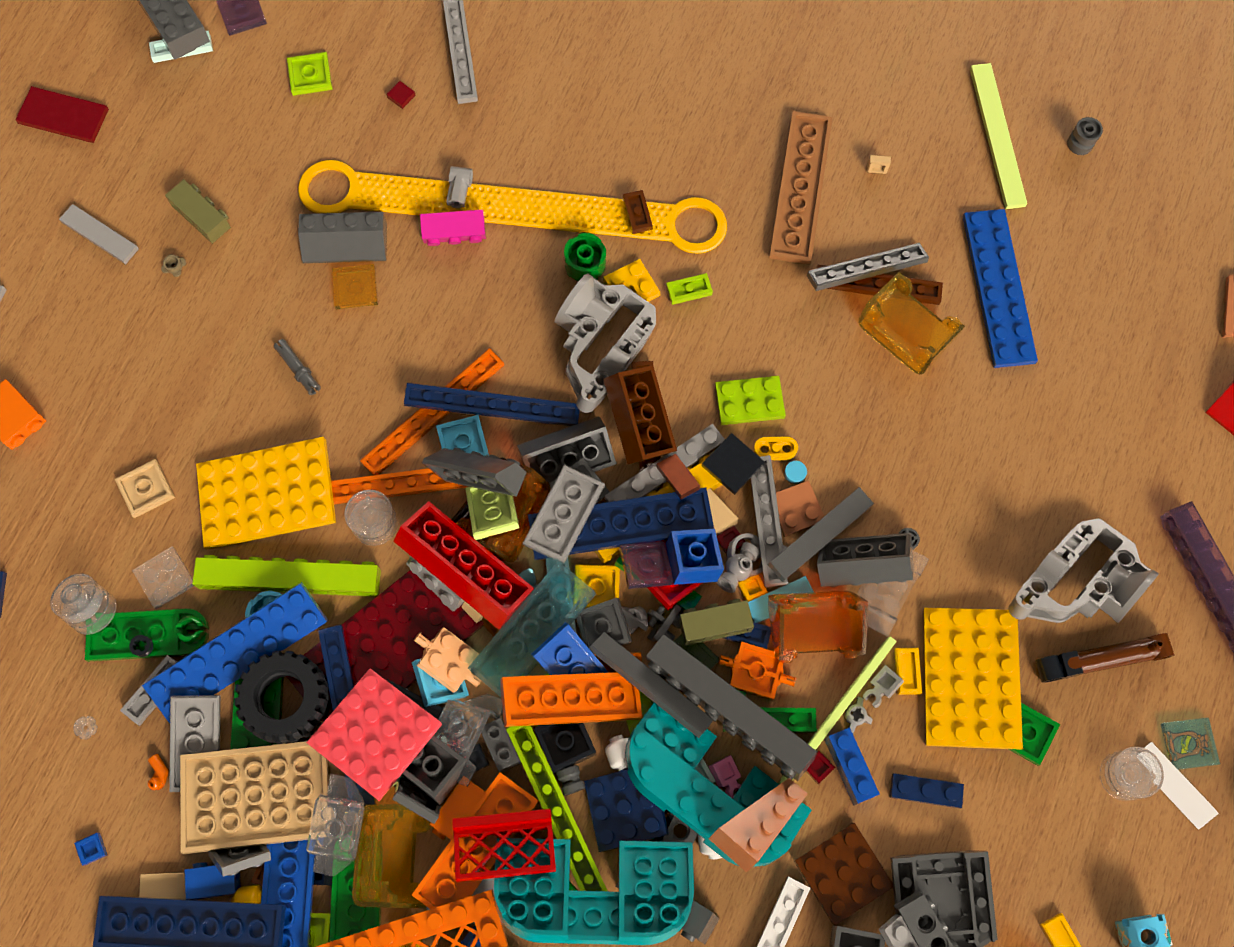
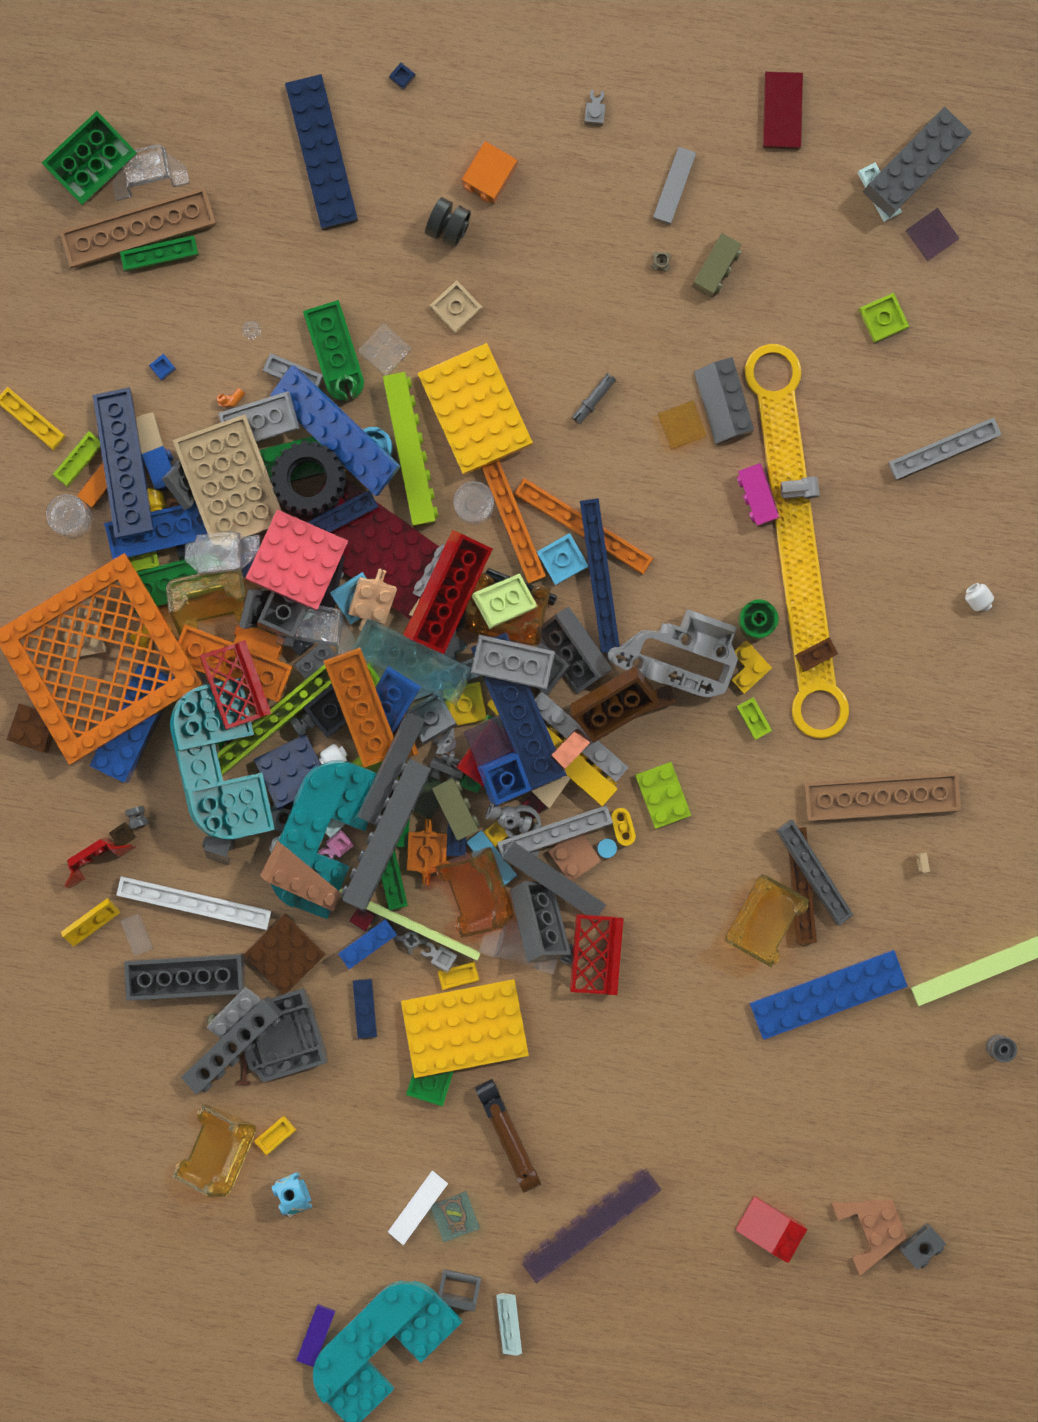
camera: 75 degrees right, 15 degrees up
clear wheel [50,573,116,635] -> none
black bush [129,635,154,657] -> none
dark red tile [386,81,416,109] -> none
dark grey slope [422,448,527,497] -> none
black tile [702,433,765,495] -> none
light grey piece [1009,518,1159,623] -> none
clear wheel [1100,747,1164,801] -> none
none -> pearl dark grey wheel [425,197,471,248]
none -> red fence [570,914,624,995]
none -> white head [965,583,994,612]

